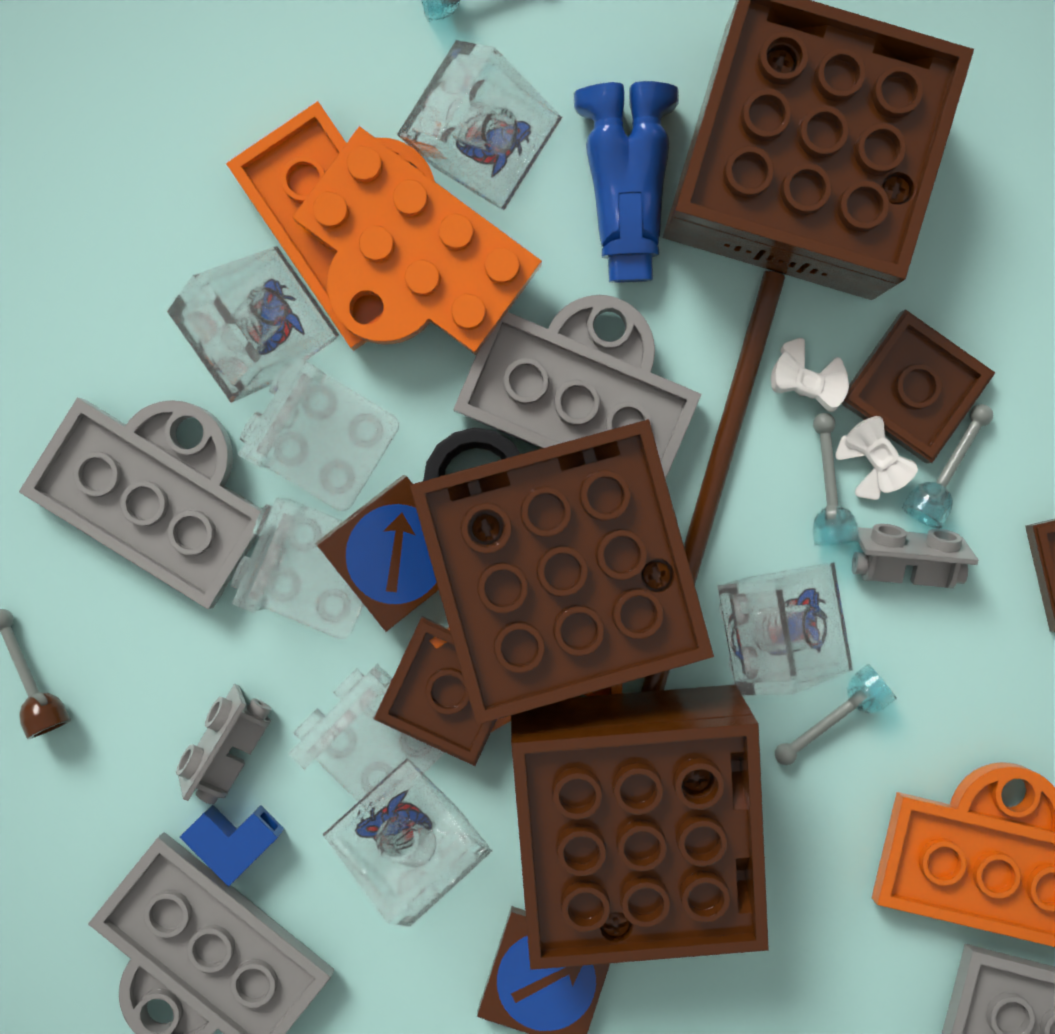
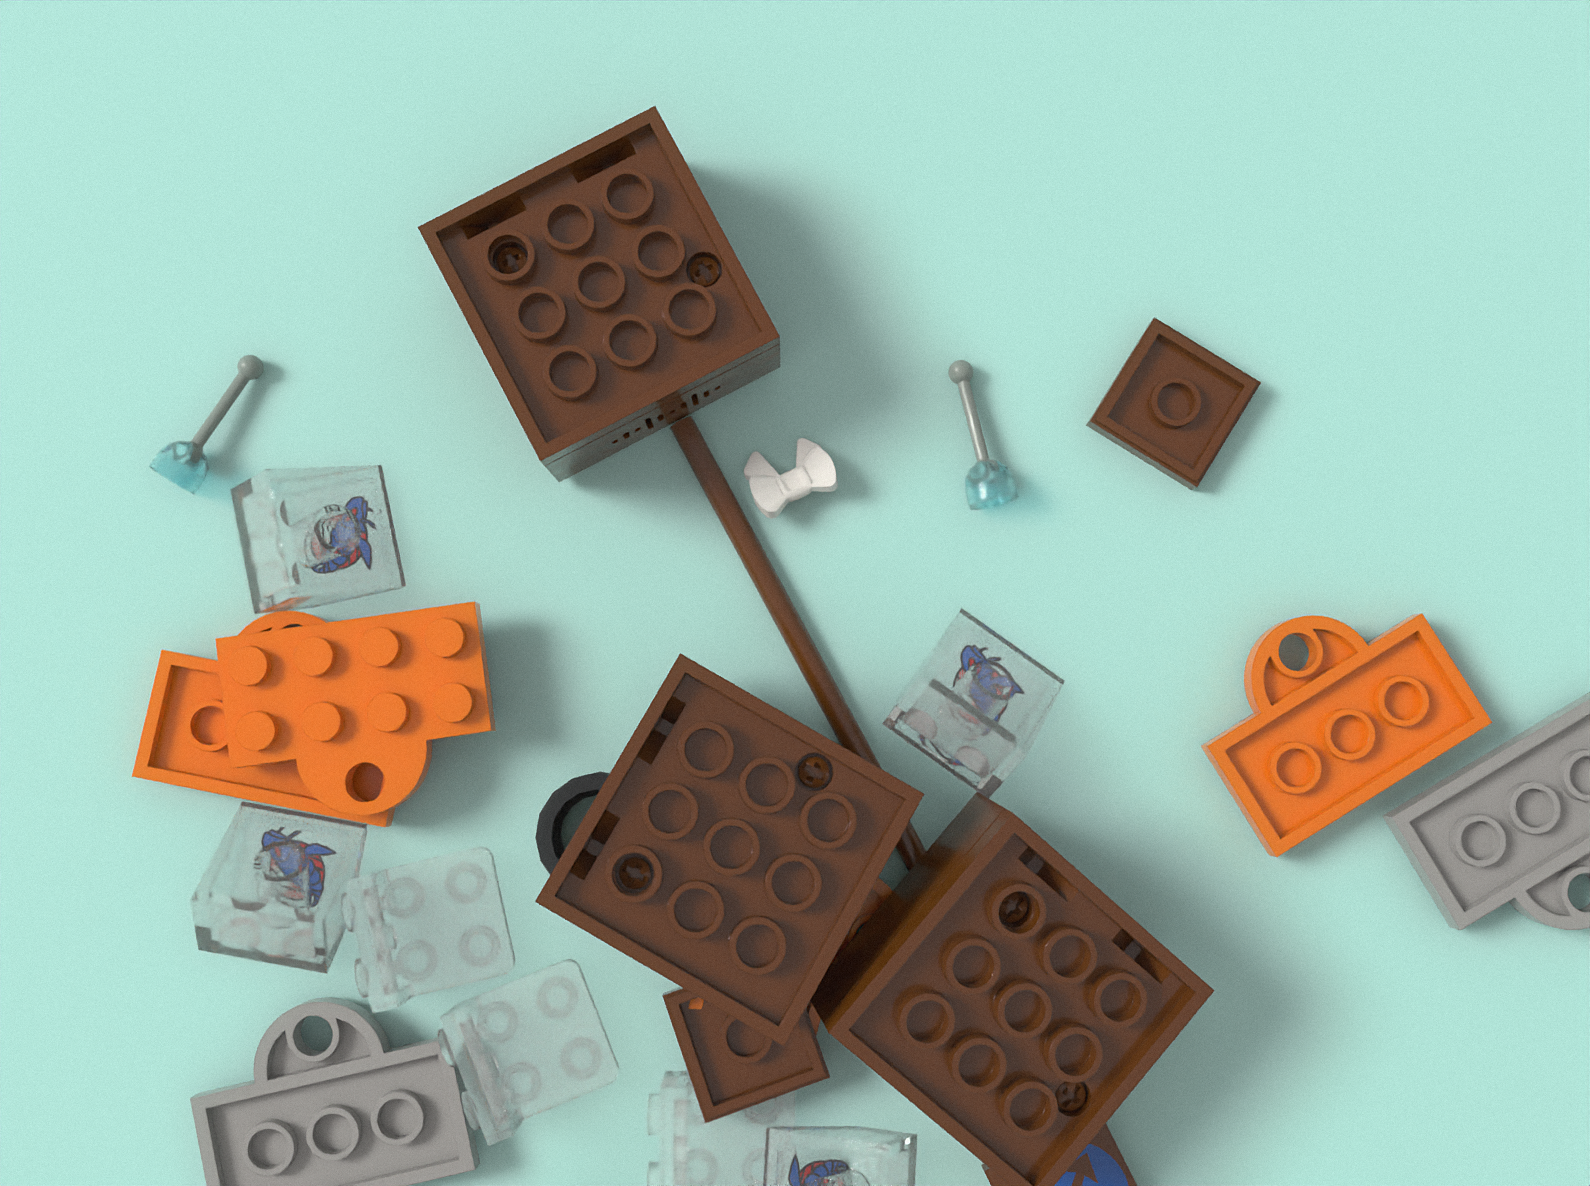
camera: 50 degrees left, 5 degrees down
tile [315,475,439,632] -> none
light grey plate [453,295,702,479] -> none
blue piece [574,81,679,283] -> none
hinge [775,664,897,765] -> none
hinge [812,413,859,546] -> none
white piece [836,416,918,500] -> none
reddish brown tile [841,309,995,464] -> none
light grey hinge [852,524,979,588] -> none

